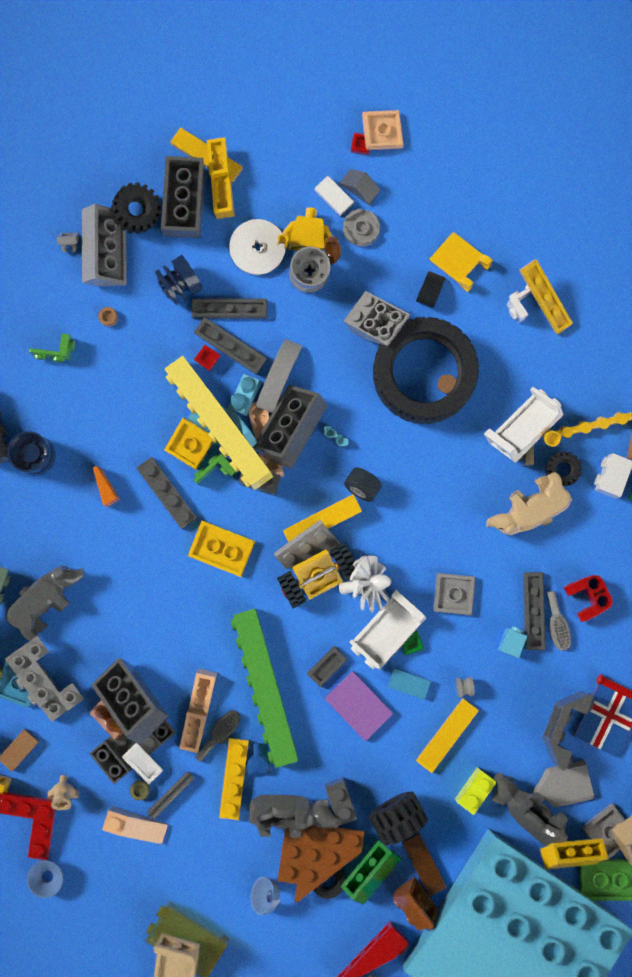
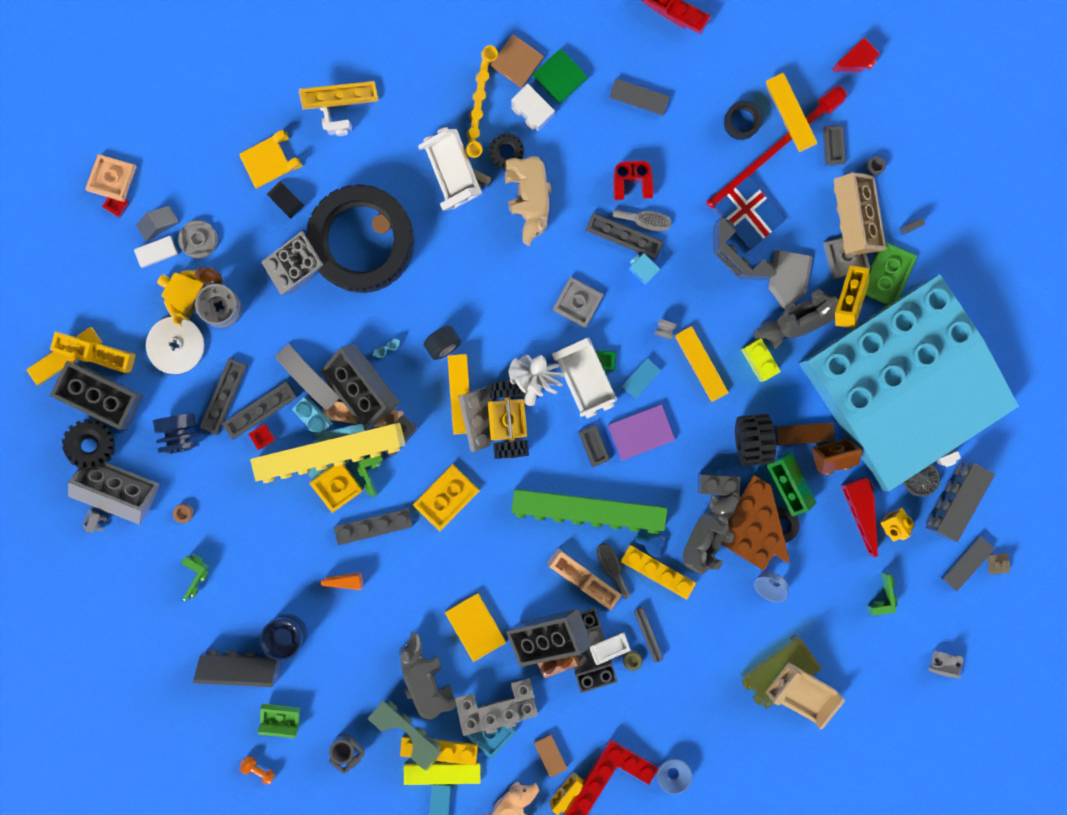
camera: 70 degrees left, 5 degrees up
tan piece [47,775,79,810] -> none
light nougat slope [102,806,168,844] -> none
none -> yellow tile [445,593,506,662]

